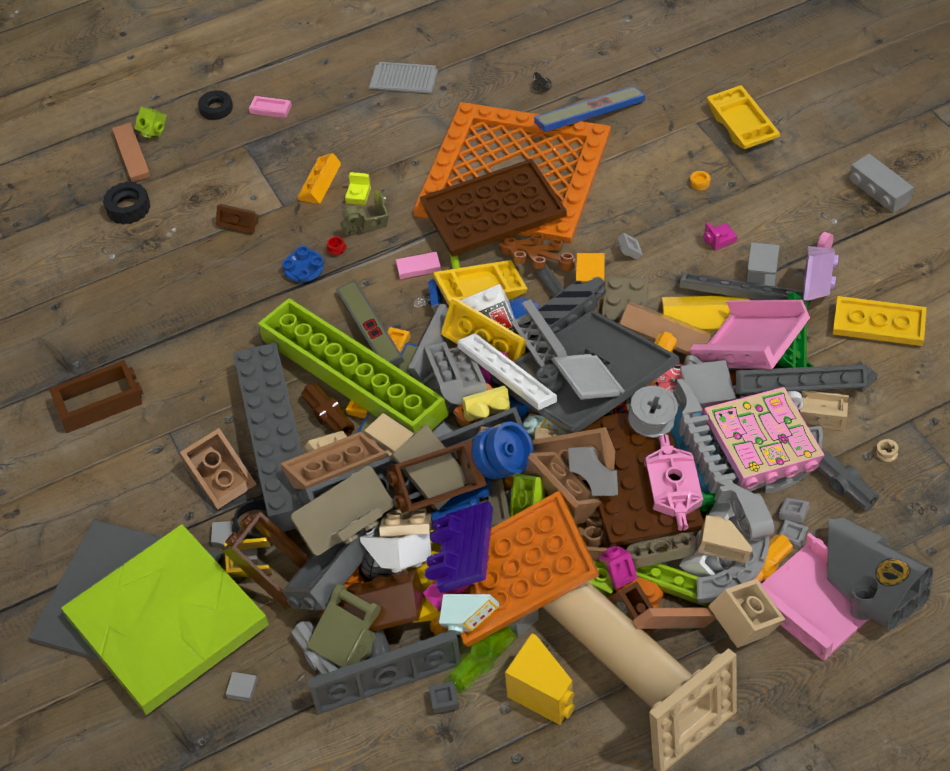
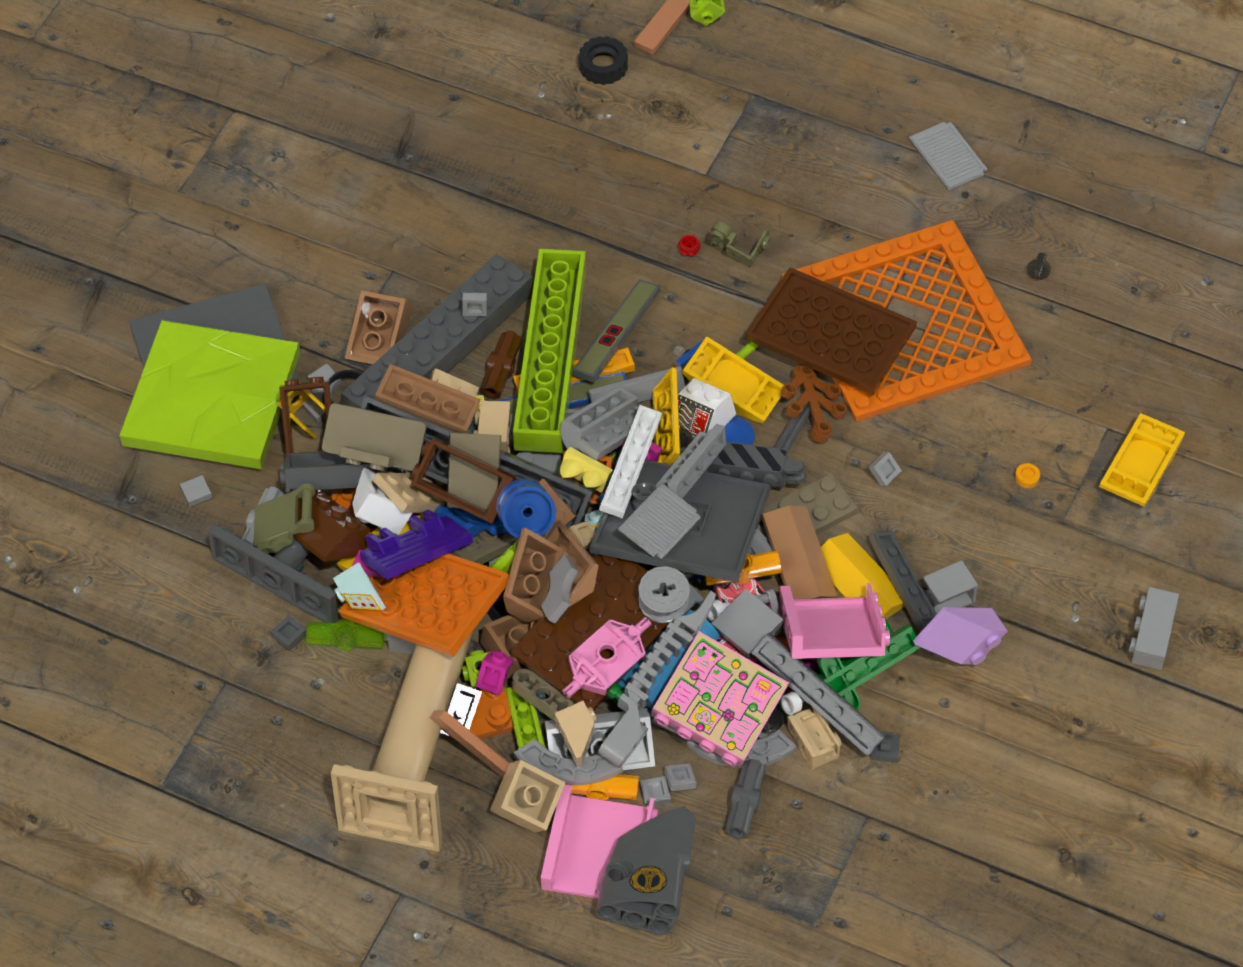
camera: 50 degrees right, 5 degrees up
reddish brown window [49,360,144,433] -> none
black tyre [198,90,233,120] -> none
reddish brown plate [216,204,259,233] -> none
bright pink tile [249,96,292,118] -> none
blue dish [282,246,324,282] -> none
light orange slope [297,153,341,204] -> none
neon yellow bracket [345,172,371,205] -> none
bright pink tile [396,252,441,279] -> none
yellow slope [505,633,575,725] -> none
tile [534,86,645,132] -> none
light orange piece [576,253,605,300] -> none
dark pink bracket [703,222,737,250] -> none
bright pink tile [817,232,833,248] -> none
yellow plate [833,296,927,346] -> none
tan bush [876,439,898,462] -> none
none -> light grey plate [463,293,487,316]

